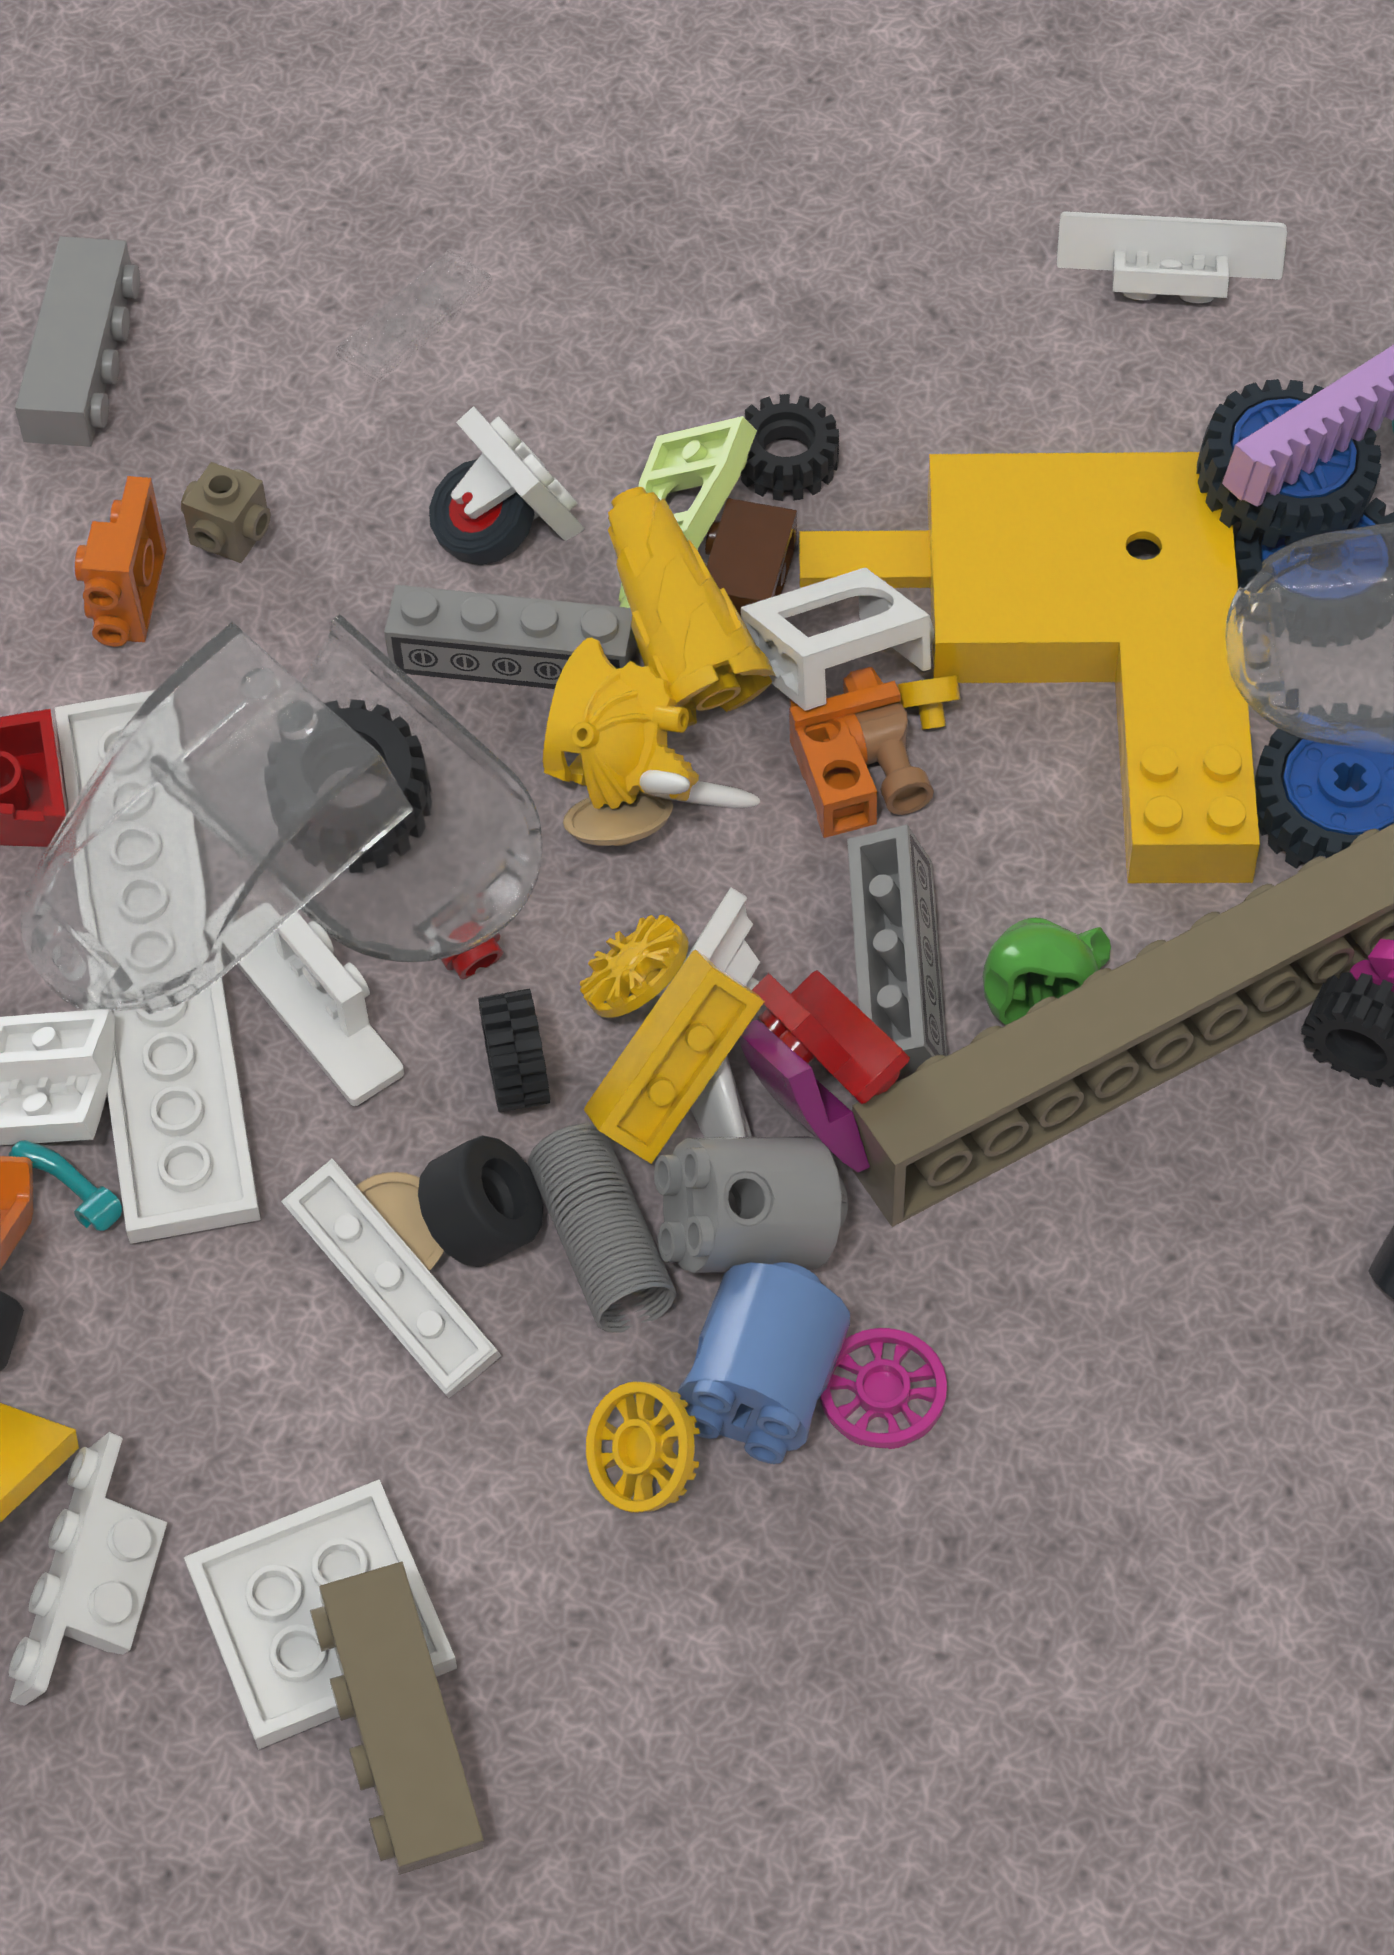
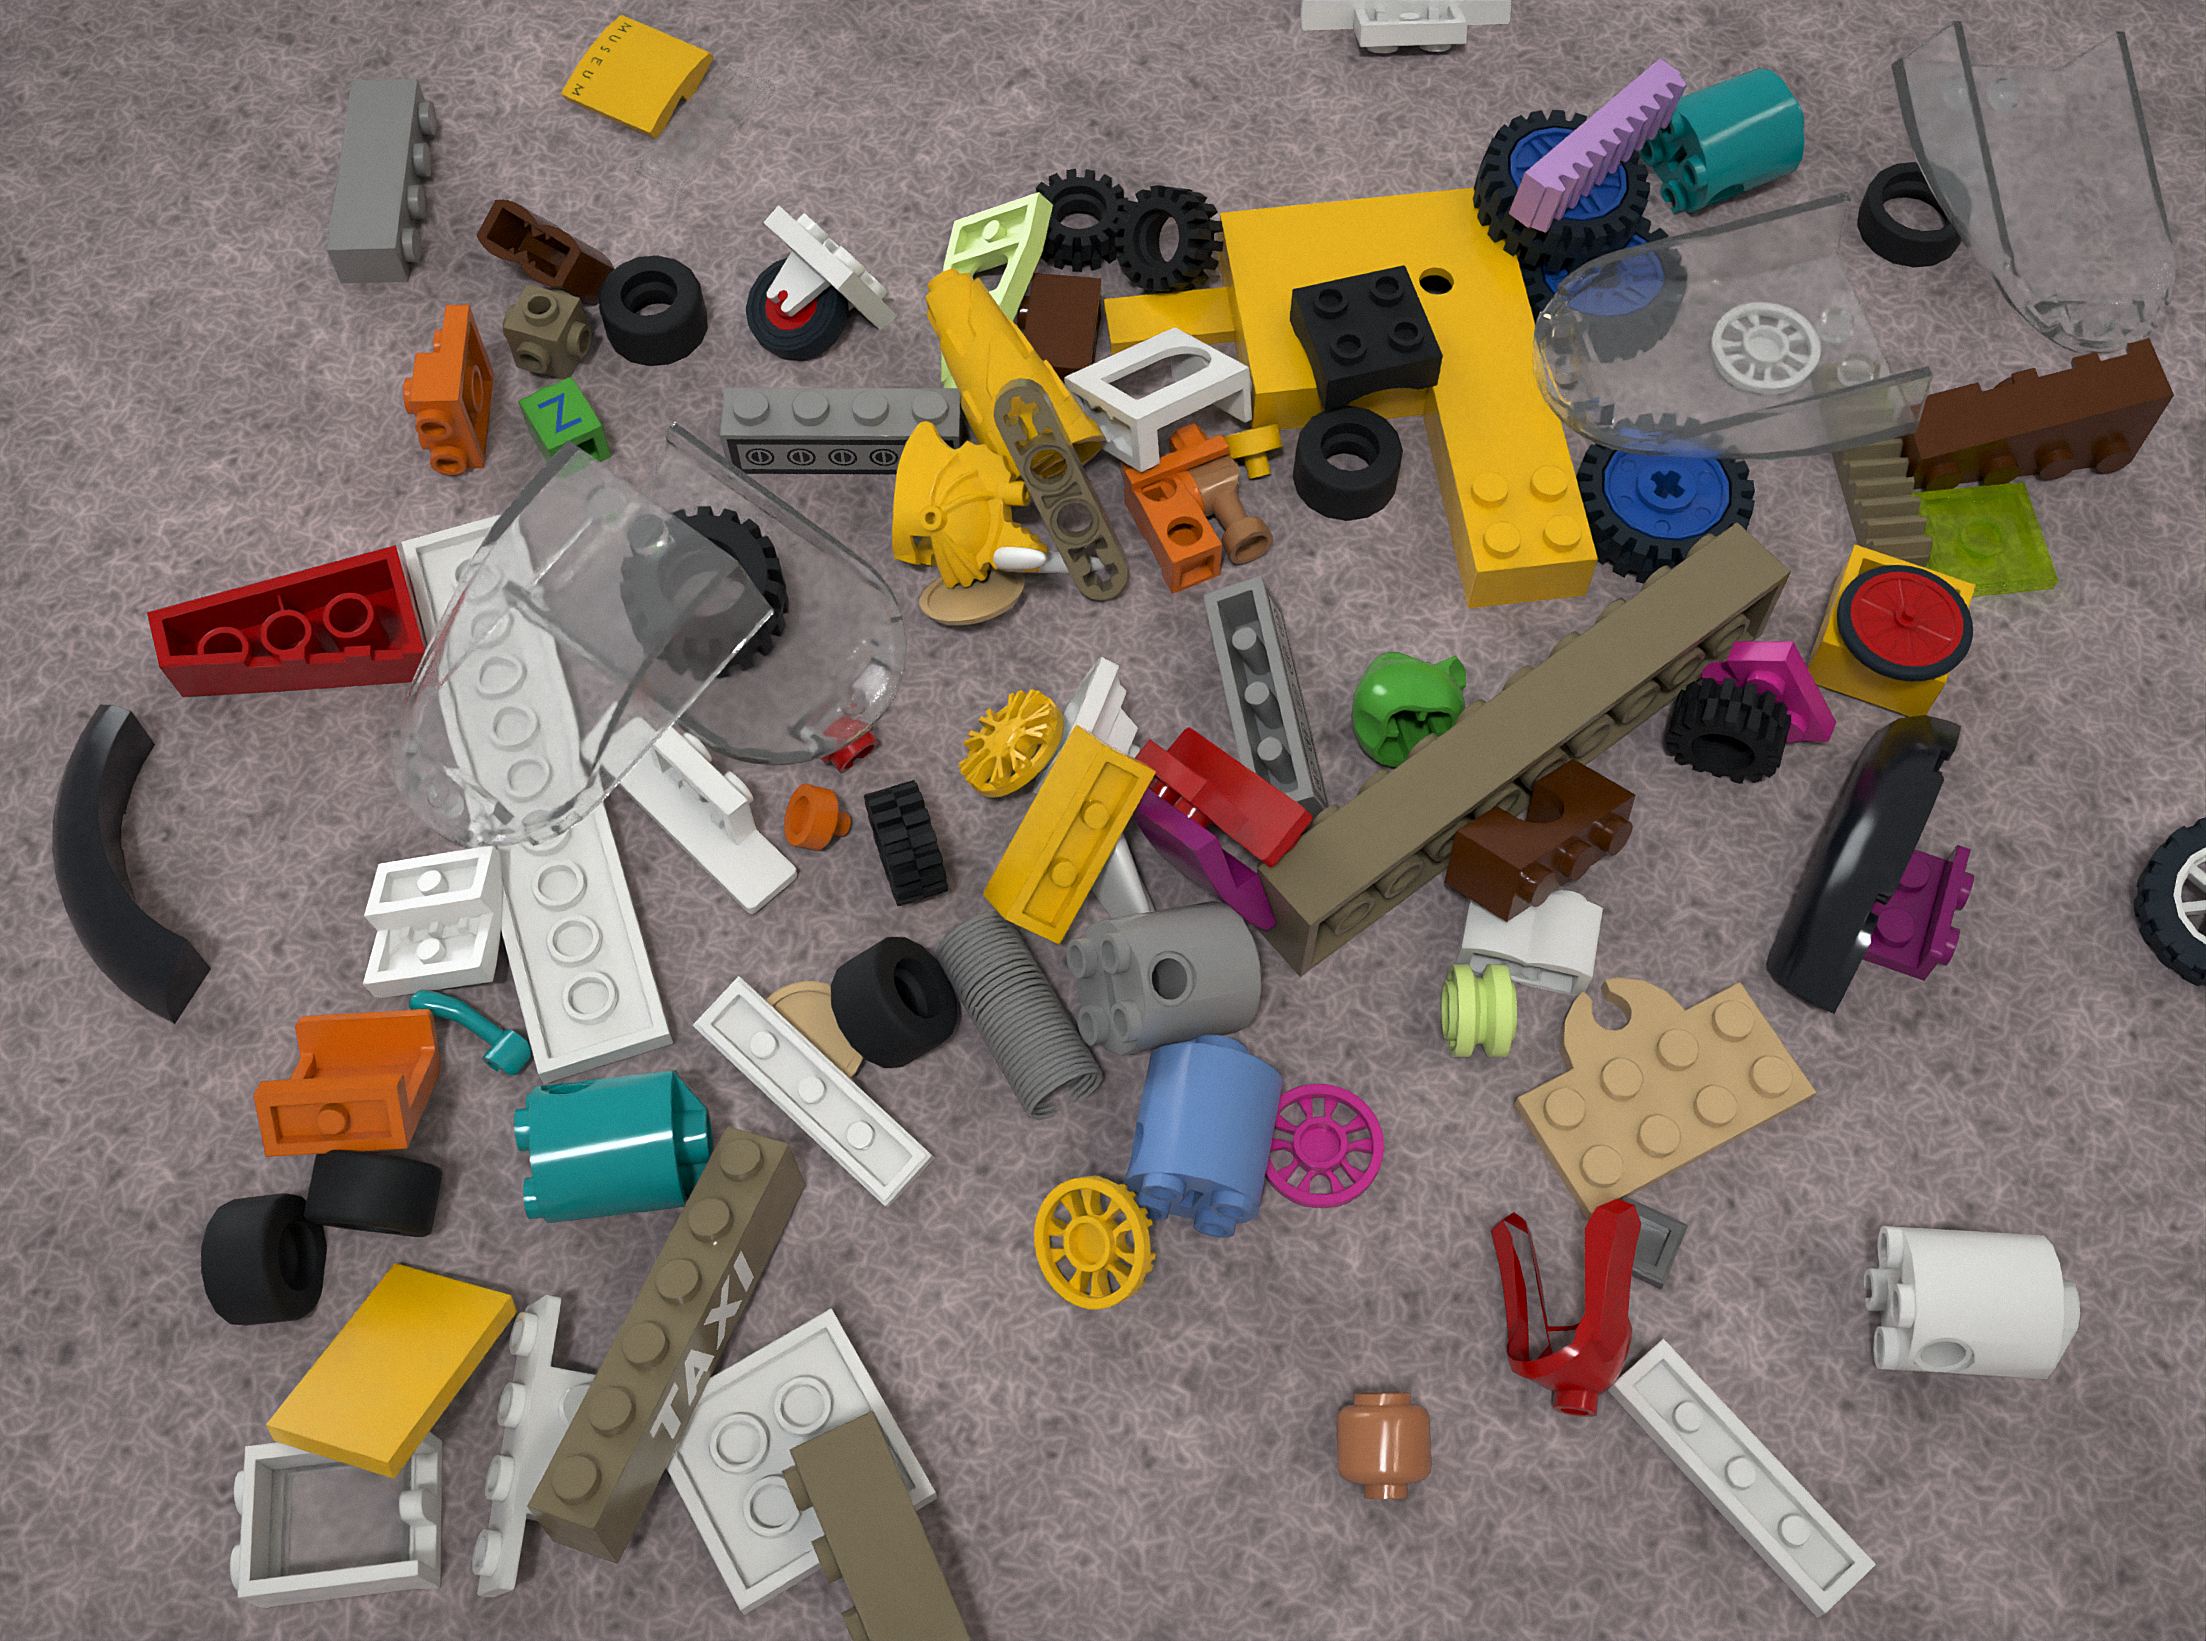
camera: 10 degrees left, 5 degrees up
none -> reddish brown brick [477,199,615,305]
none -> teal cylinder [514,1070,714,1223]
none -> bright green brick [518,376,612,481]
none -> dark tan brick [527,1126,805,1564]
none -> yellow slope [561,15,714,139]
none -> black tyre [599,255,708,366]
none -> orange tile [784,784,851,851]
none -> dark tan beam [993,378,1128,600]
none -> black tyre [1115,185,1224,292]
none -> black brick [1289,265,1443,411]
none -> black tyre [1293,406,1403,521]
none -> nougat head [1336,1392,1432,1499]
none -> yellowish green wheel [1441,964,1517,1058]
none -> reddish brown arch [1444,759,1636,922]
none -> white brick [1455,890,1603,997]
none -> red piece [1491,1199,1641,1417]
none -> tan plate [1514,977,1816,1219]
none -> white plate [1608,1339,1876,1618]
none -> flat silver tile [1621,1196,1688,1290]

